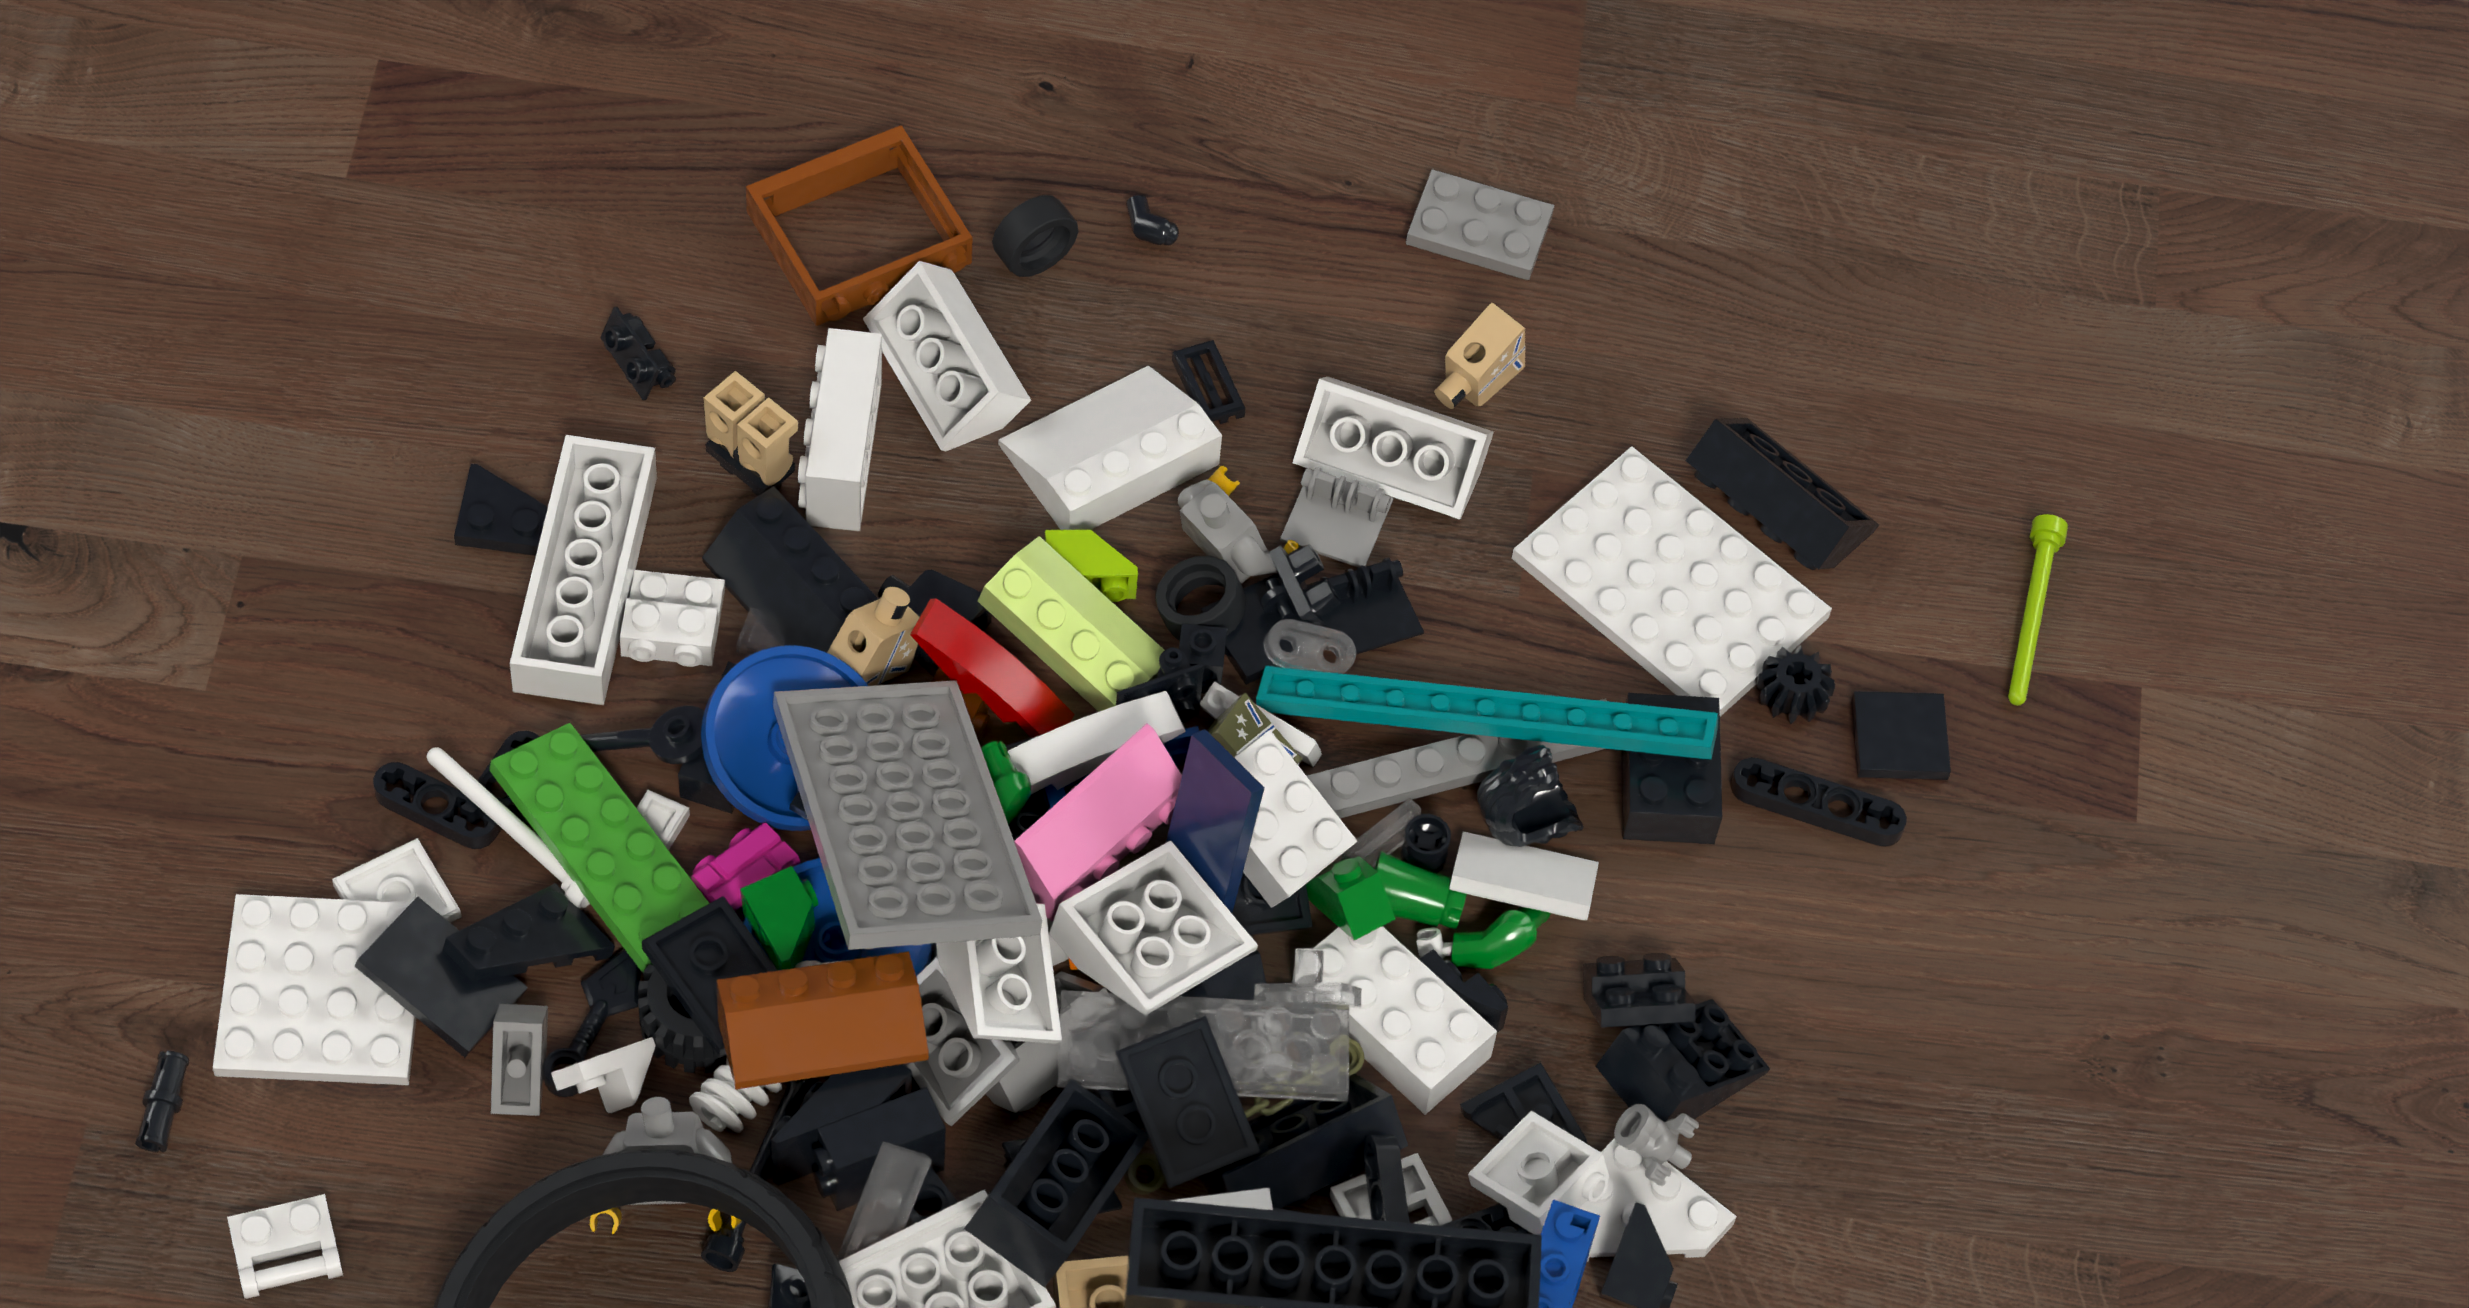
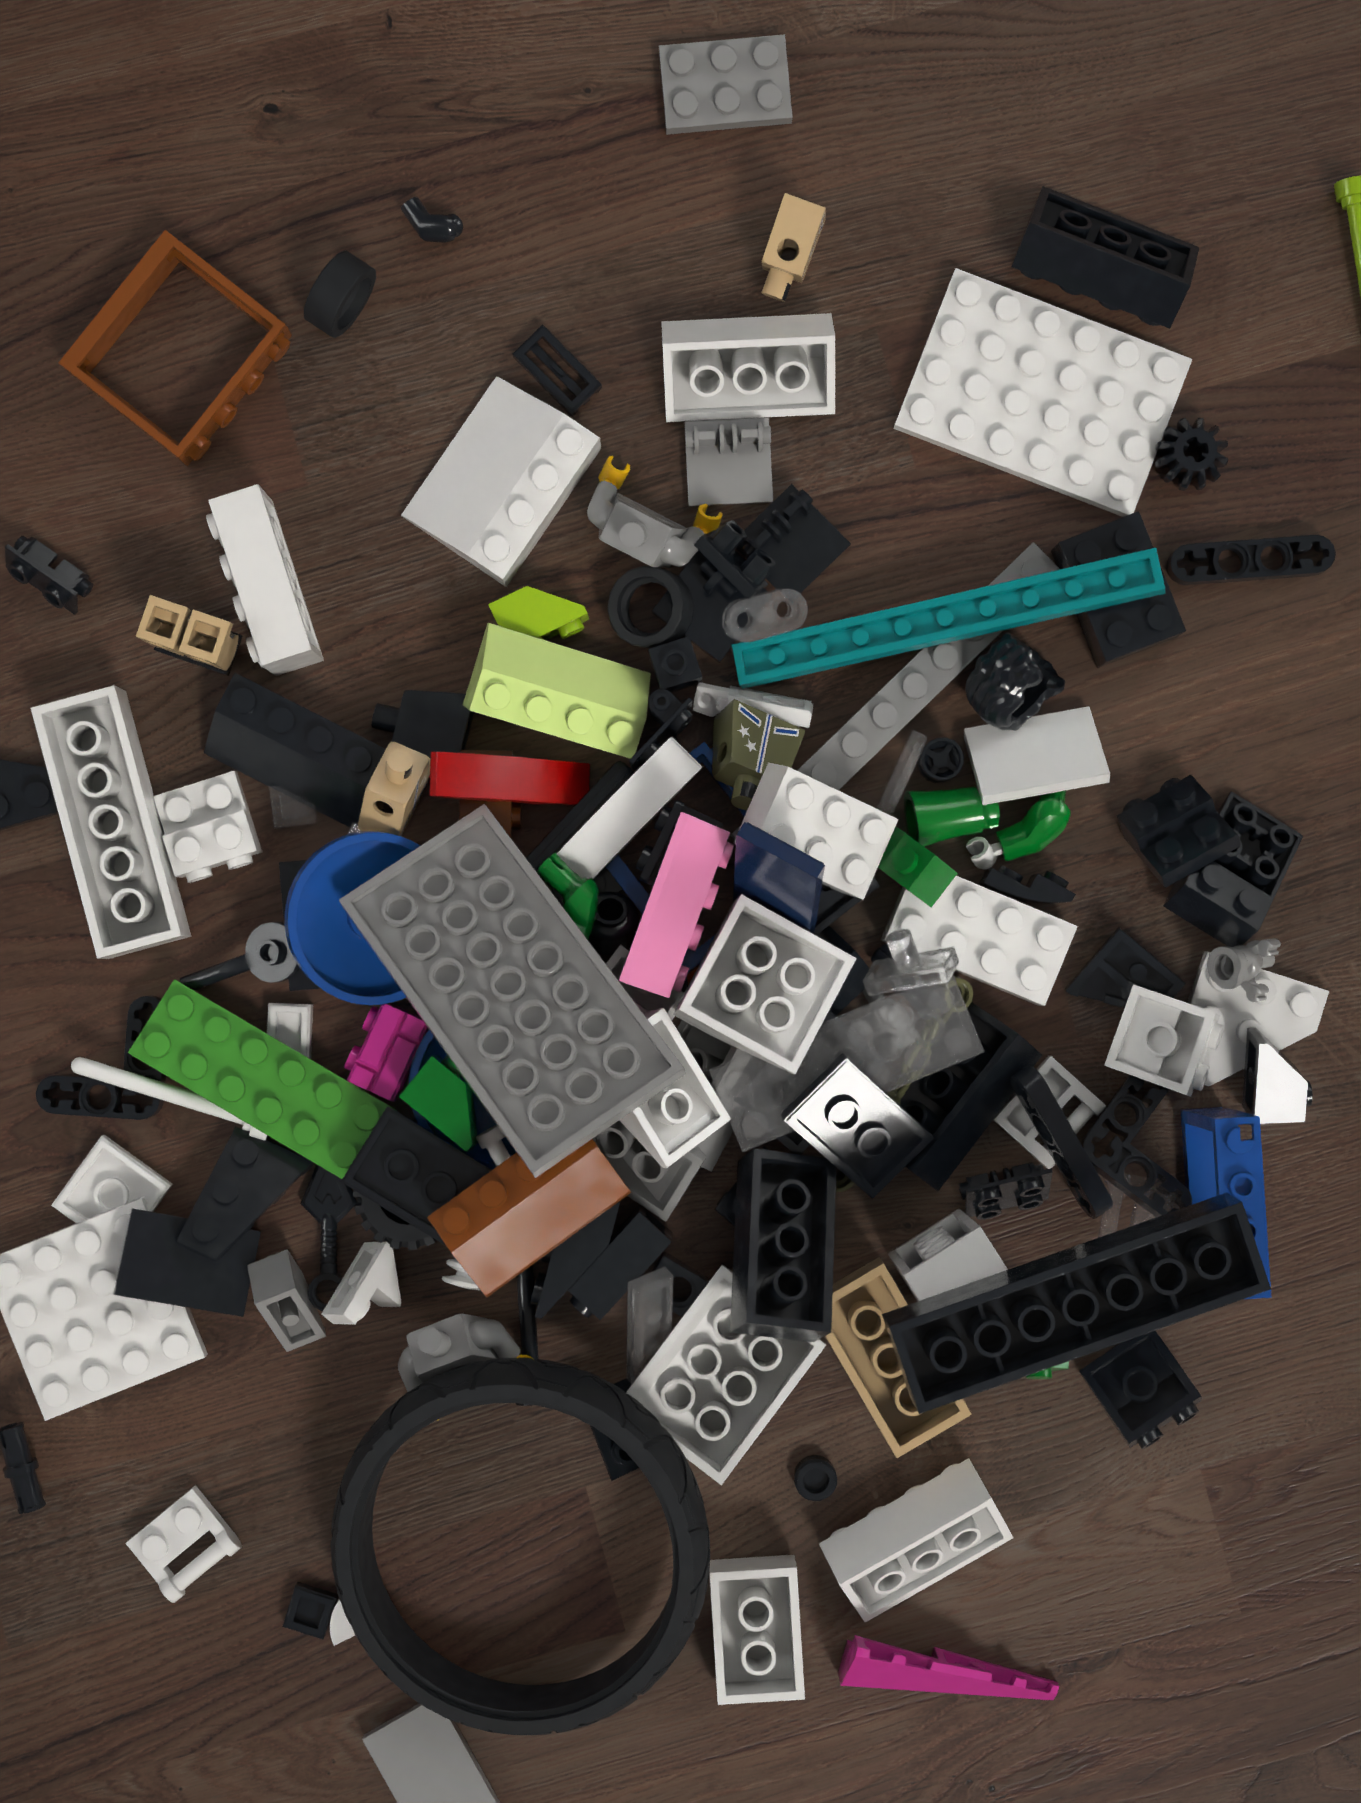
camera: 20 degrees left, 30 degrees up
white slope [863,261,1031,451] -> none
black tile [1851,691,1951,780] -> none

